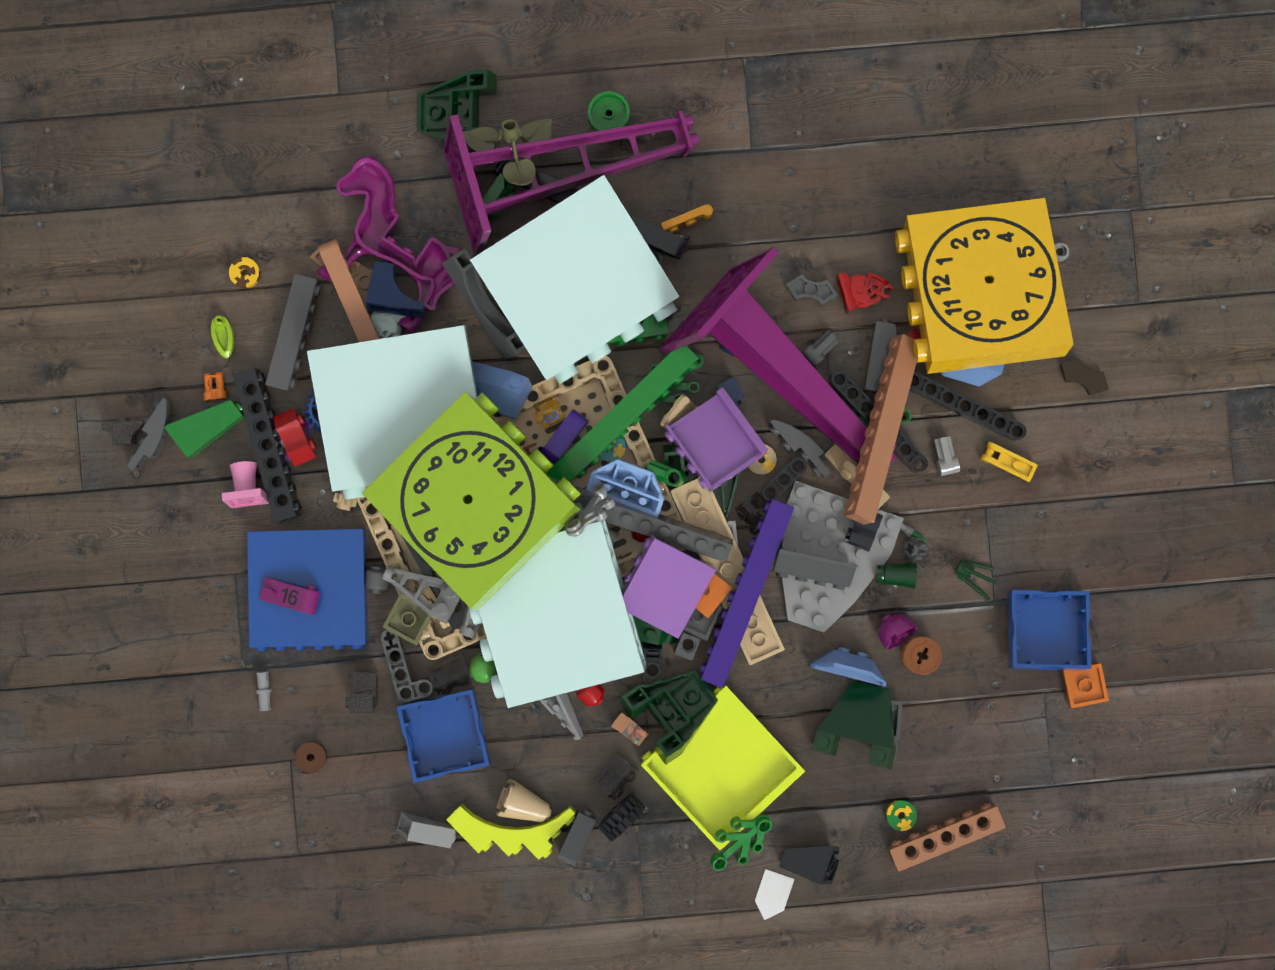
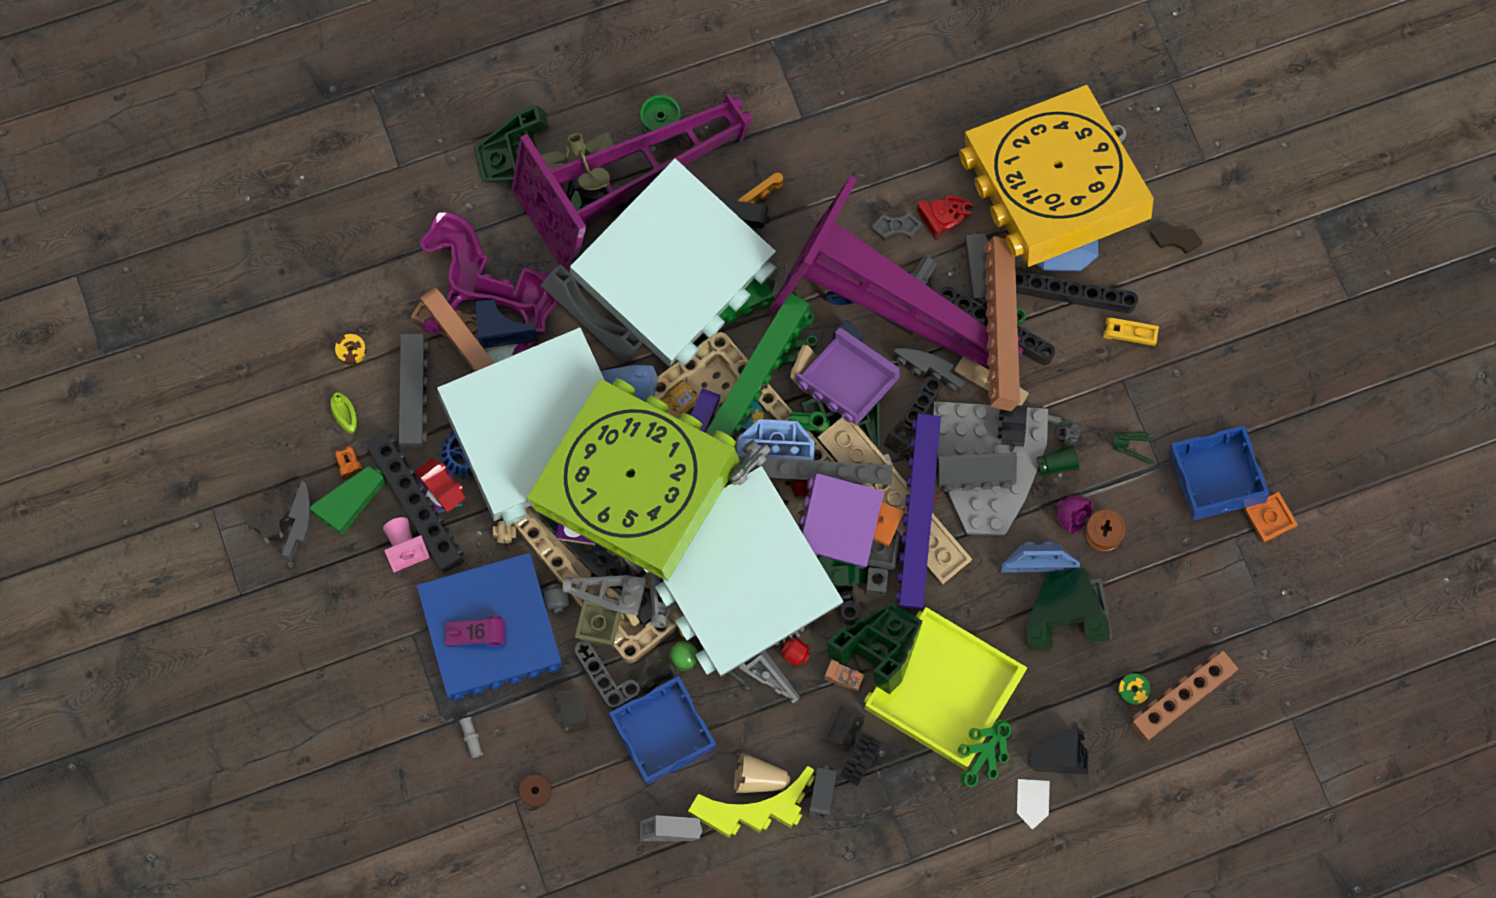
camera: 15 degrees left, 15 degrees down
tan piece [748,445,777,475] -> none
light grey piece [933,436,960,476] -> none

